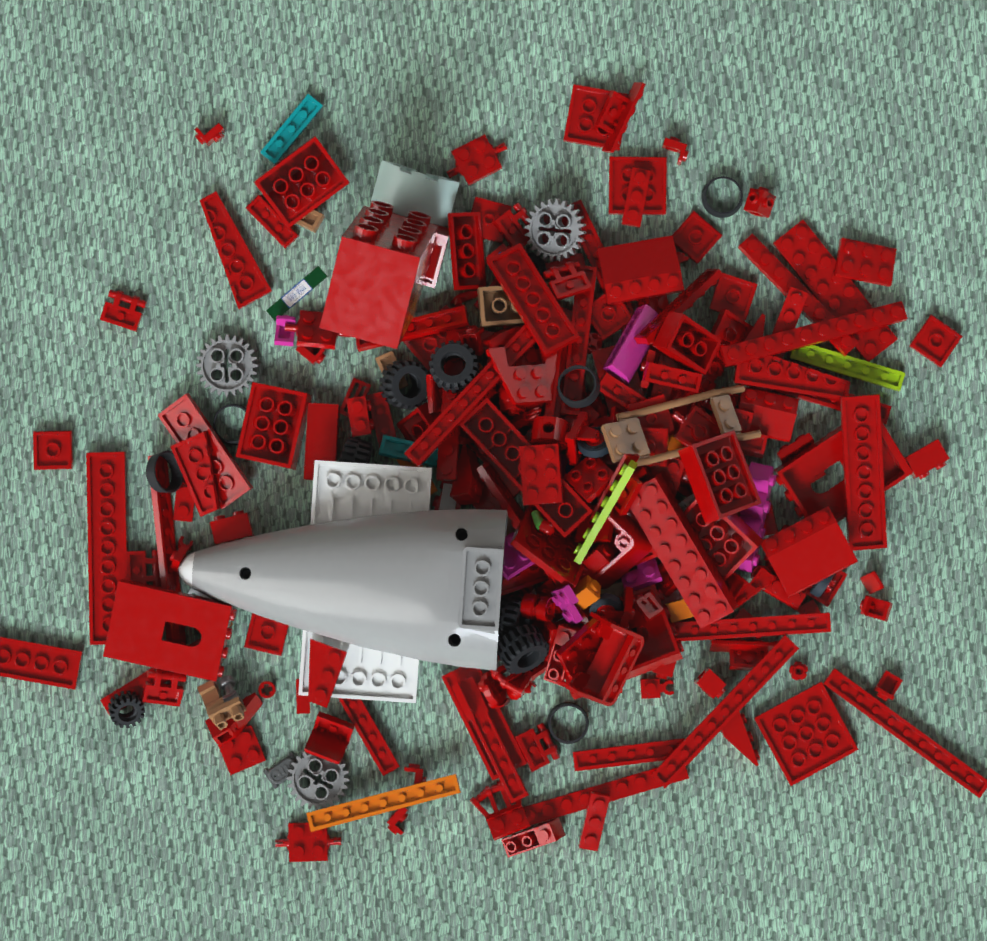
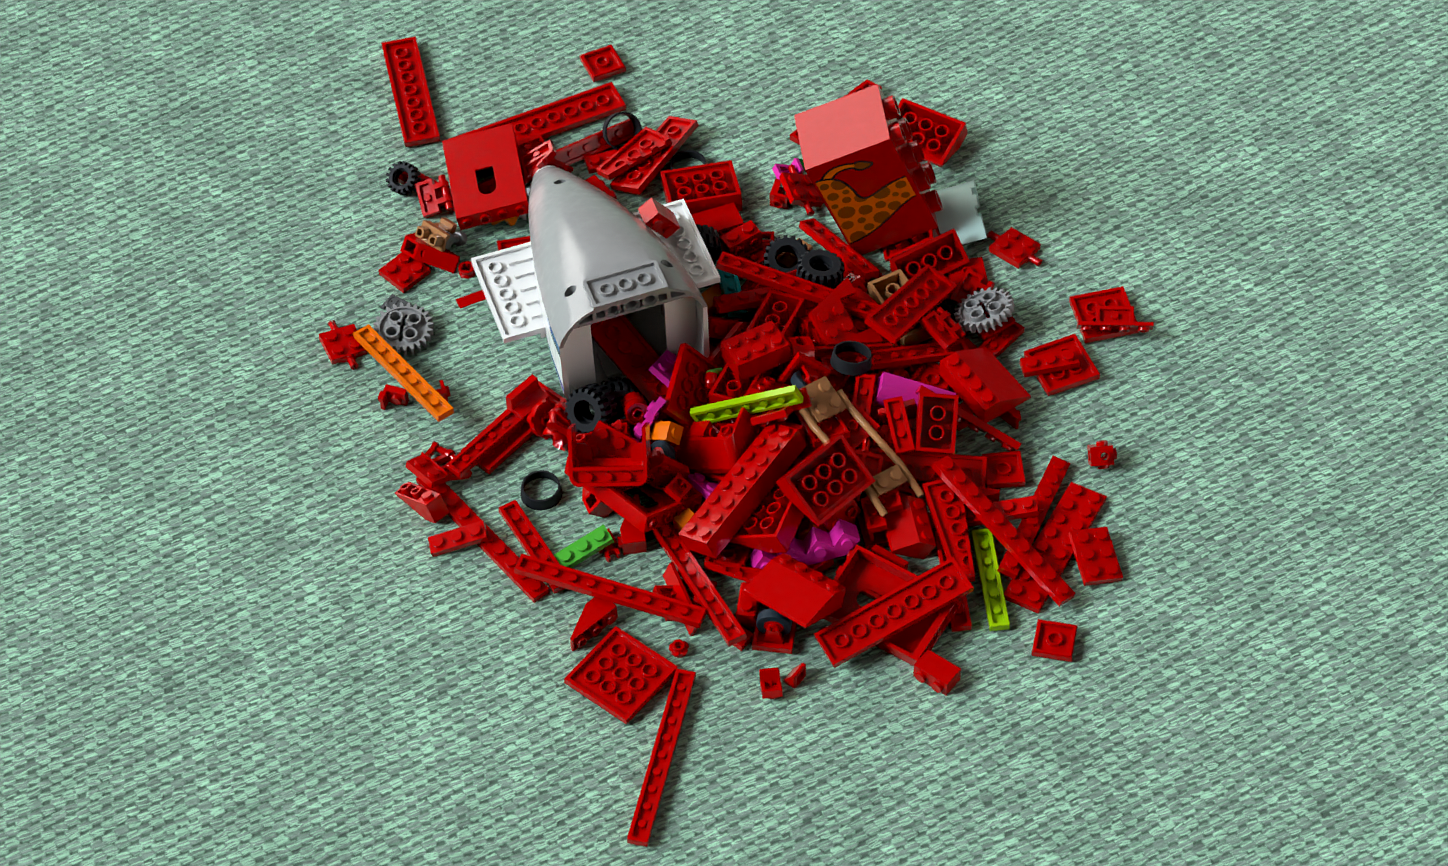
camera: 70 degrees right, 35 degrees down
red plate [100,289,147,332] -> none
red bracket [194,123,226,147] -> none
light grey gear [196,334,259,397] -> none
teal plate [260,94,323,165] -> none
red bracket [304,711,355,764] -> none
red wing [308,639,347,708] -> none
red plate [338,698,400,776] -> none
red plate [515,723,560,772] -> none
red bracket [662,136,689,165] -> none
red tile [673,211,723,264] -> none
red brick [694,668,727,699] -> none
black tyre [701,176,743,218] -> none
red bracket [874,670,903,701] -> none
none -> red wing [520,140,557,182]
none -> bright green plate [554,524,614,568]
none -> red brick [638,197,681,239]

